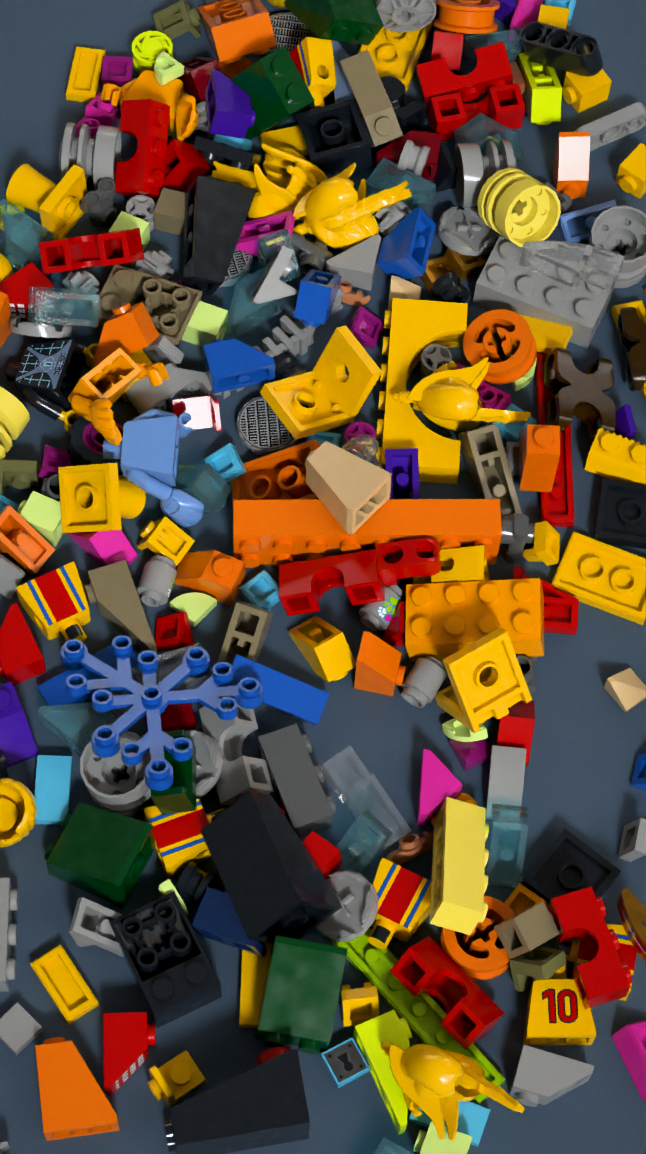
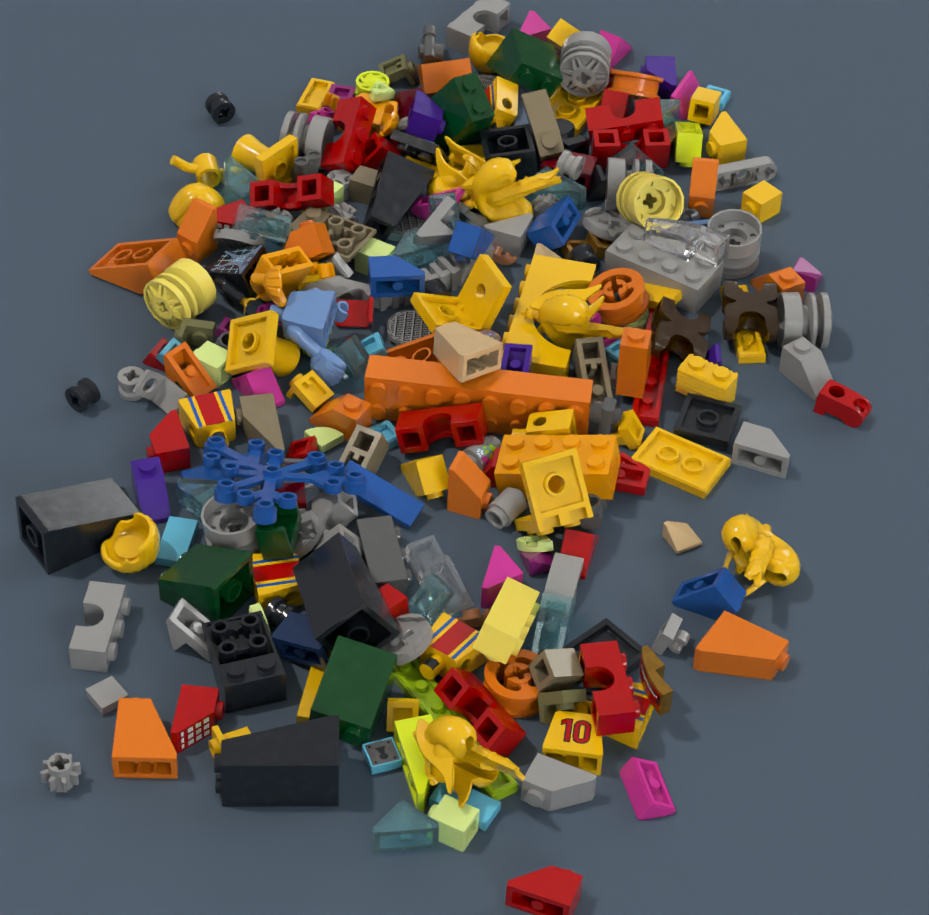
camera: 10 degrees right, 20 degrees down
yellow tile [30,944,99,1025] -> none
light grey brick [137,555,177,607] -> none
magenta slope [346,306,384,349] -> none
red leg [376,538,441,587] -> none
black beam [520,22,603,77] -> none

